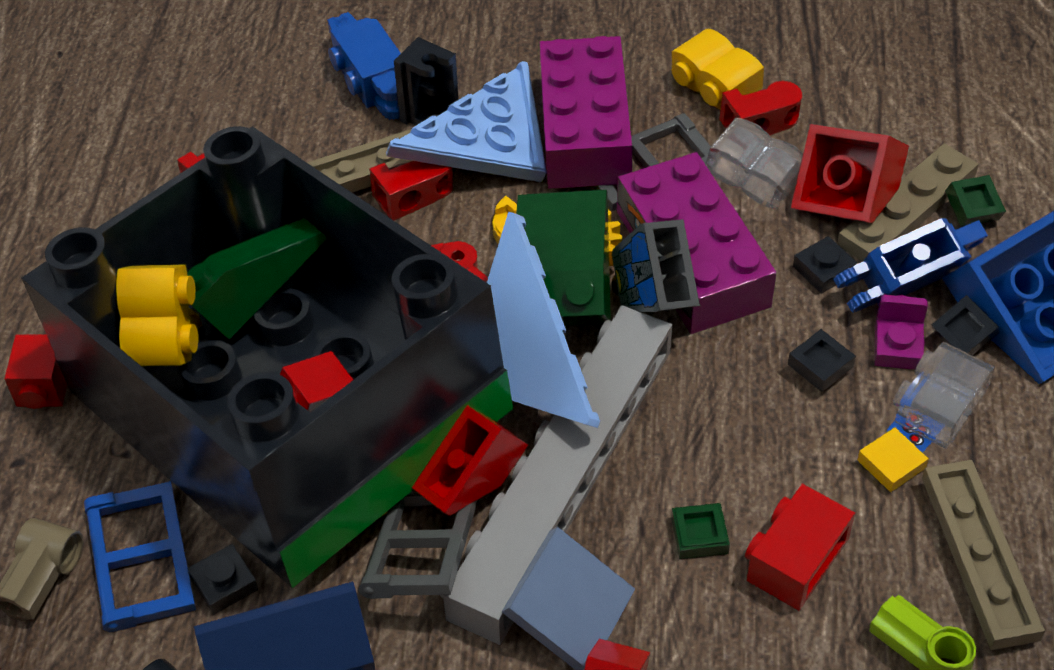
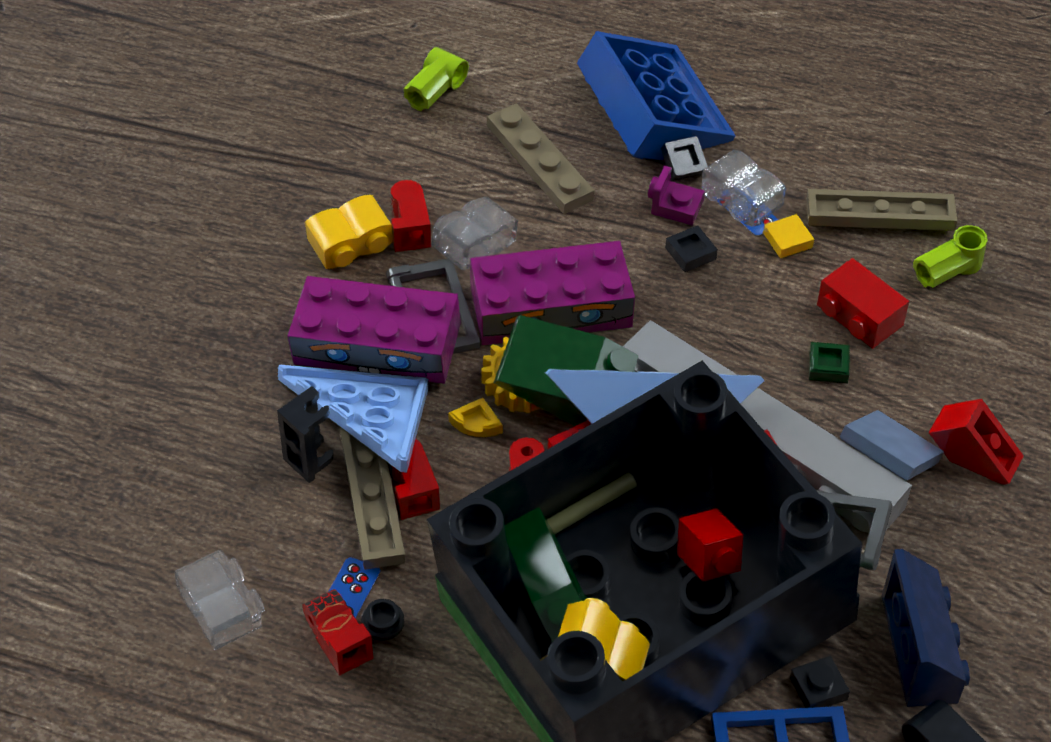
camera: 80 degrees left, 0 degrees up
blue hinge [327,12,401,120] -> none
dark grey torso [611,219,700,312] -> none
red slope [791,124,909,223] -> none
black plate [793,236,857,294] -> none
blue hinge [833,218,988,313] -> none
dark green plate [945,175,1006,227] -> none
none -> clear brick [174,549,265,650]
none -> lime piece [403,47,469,111]
none -> olive piece [547,472,637,535]

